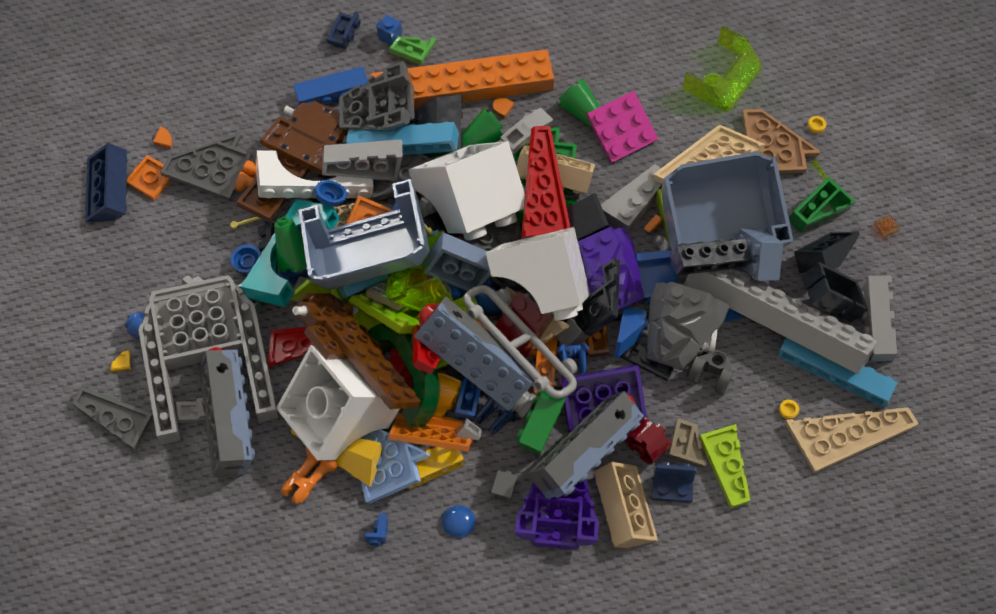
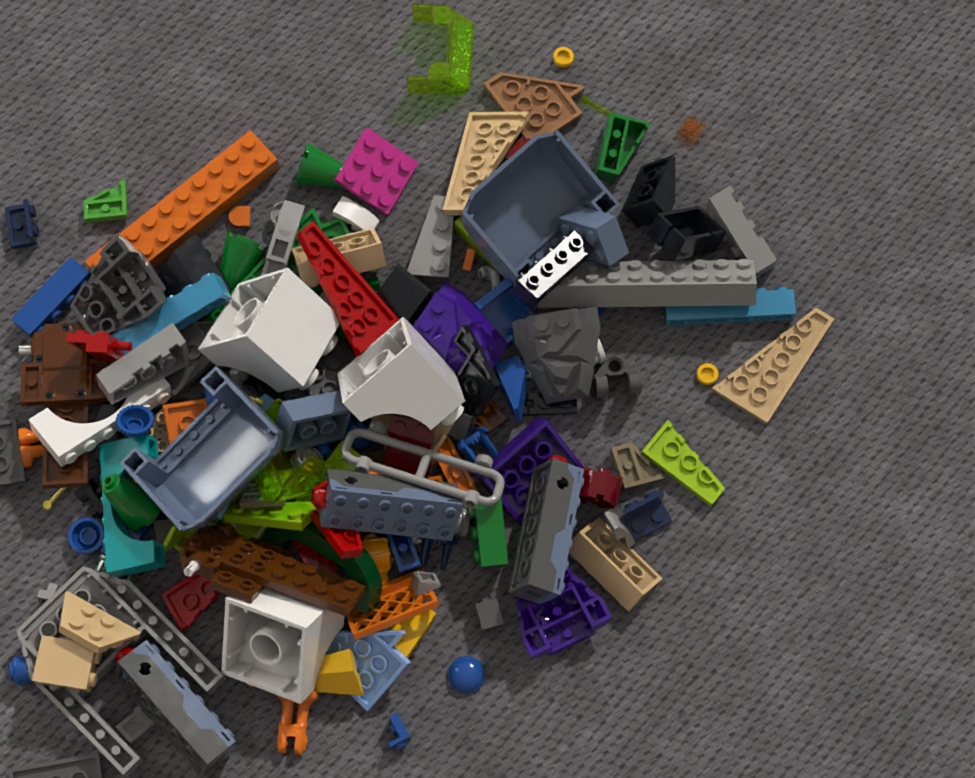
camera: 30 degrees left, 10 degrees up
yellow tile [111,350,131,372] -> none
blue brick [376,14,402,45] -> none
none -> tan brick [32,635,102,692]
none -> tan wing [59,591,141,654]
none -> red plate [66,330,132,362]
none -> white slope [333,196,380,232]
none -> light grey slope [604,511,635,548]

